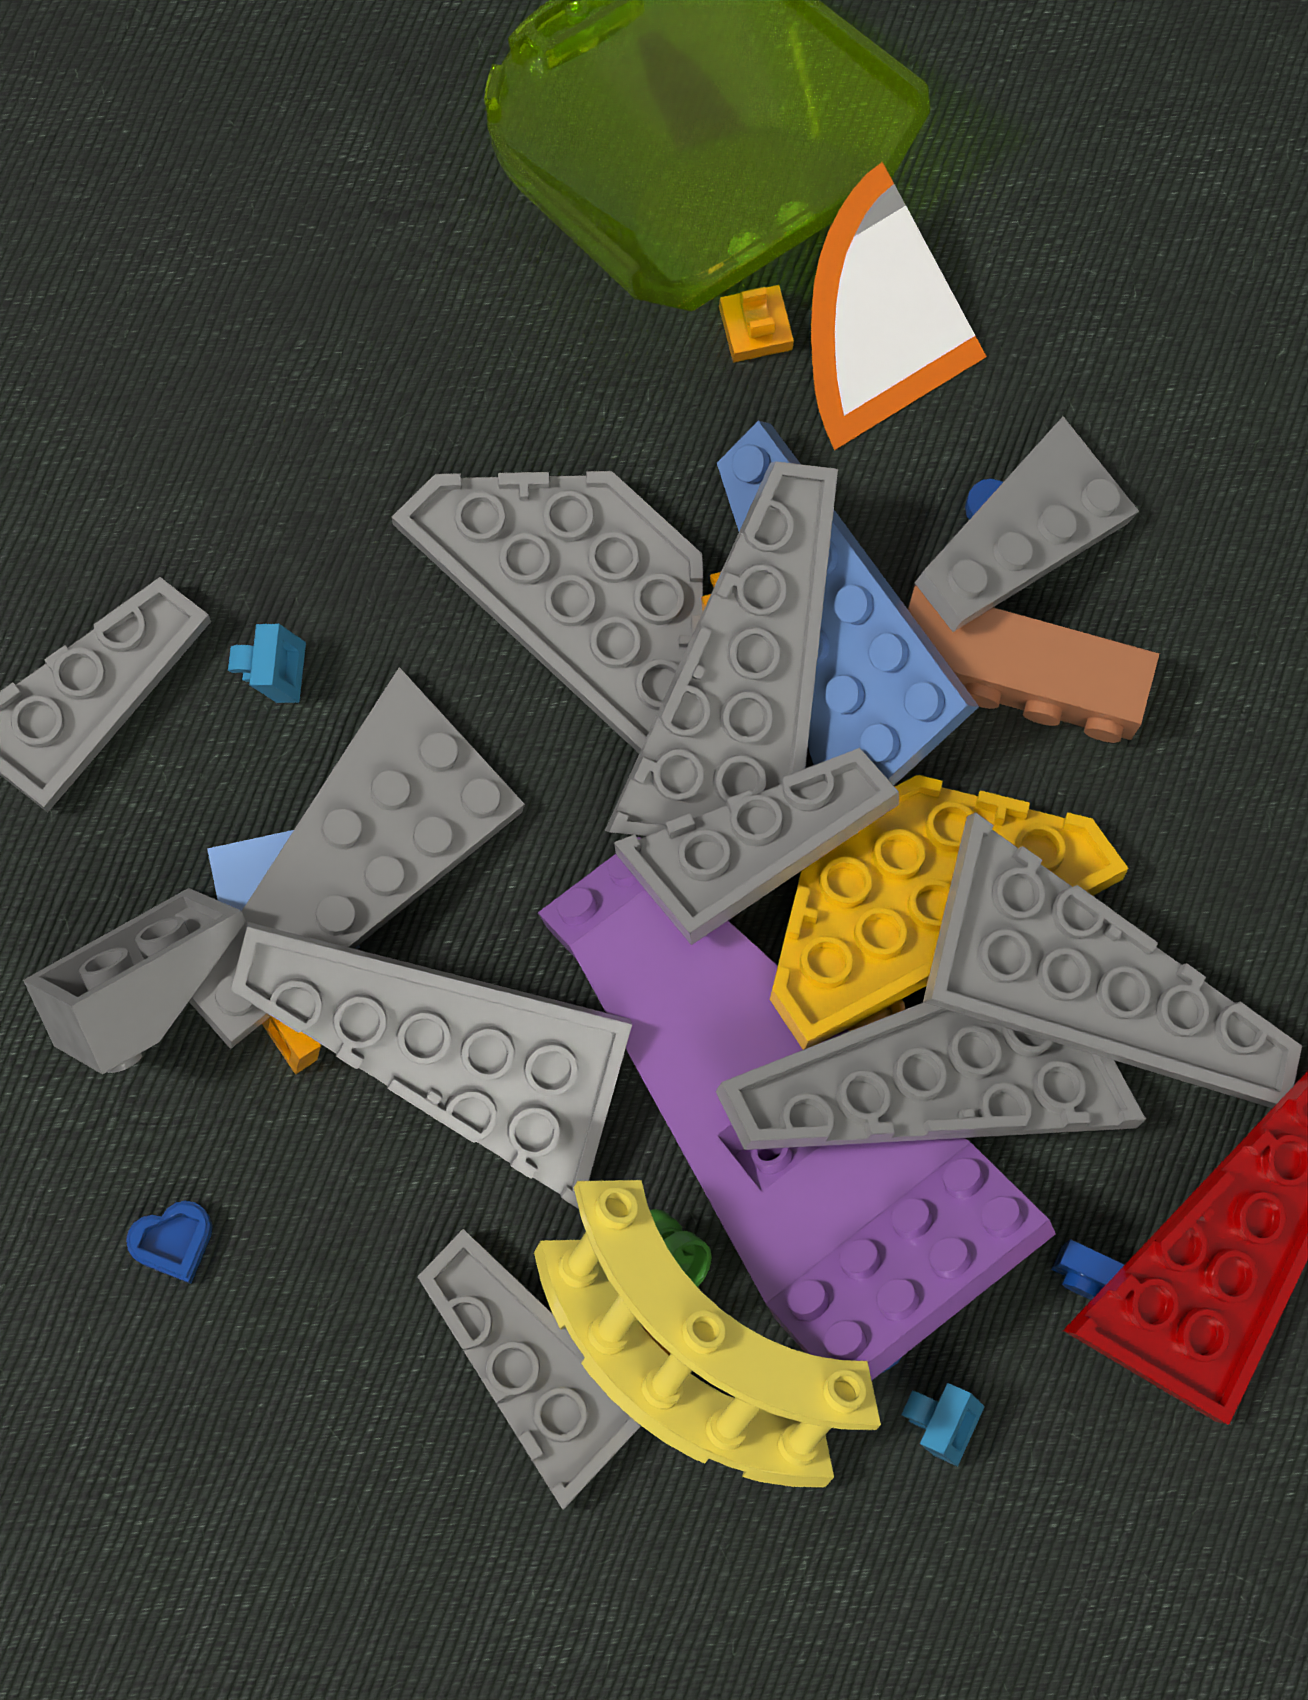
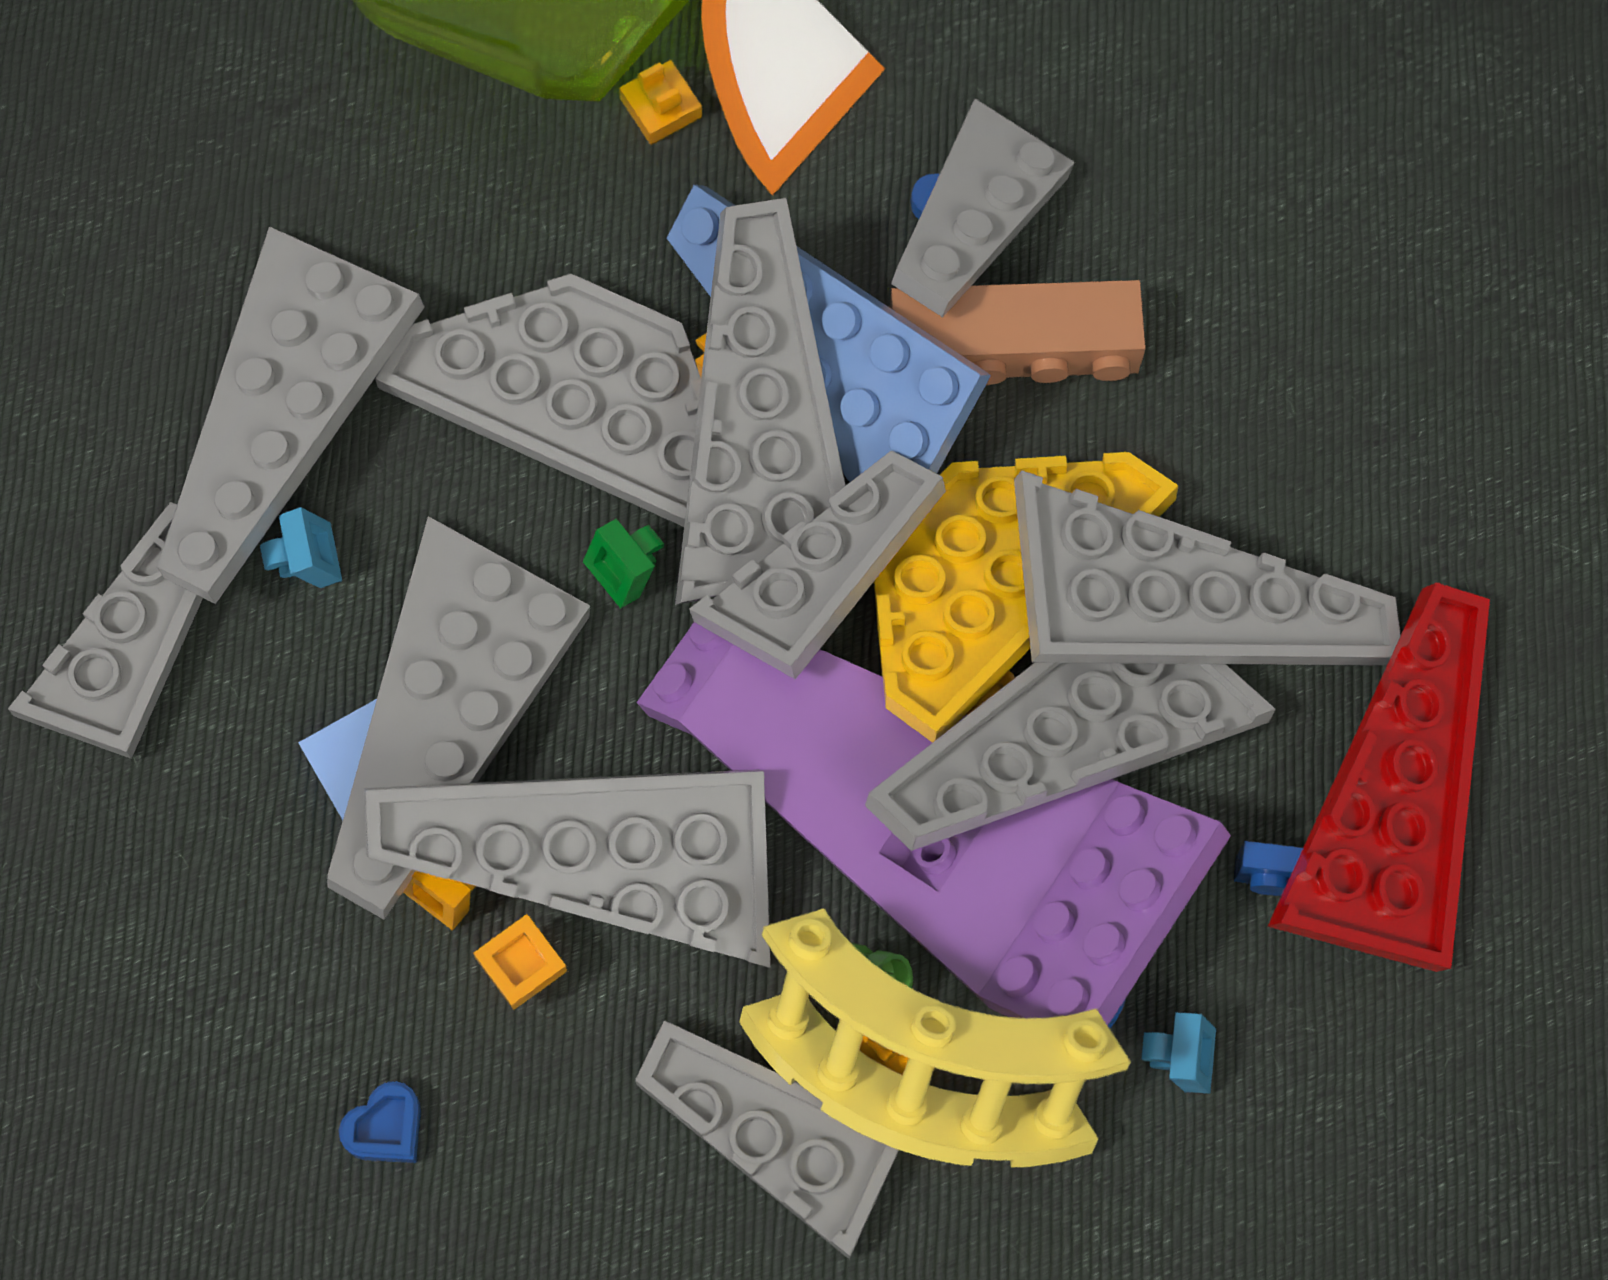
camera: 15 degrees left, 5 degrees down
light grey slope [23,888,246,1075] -> none
none -> light grey wing [157,226,424,604]
none -> light orange tile [473,914,567,1010]
none -> green tile [583,519,664,609]

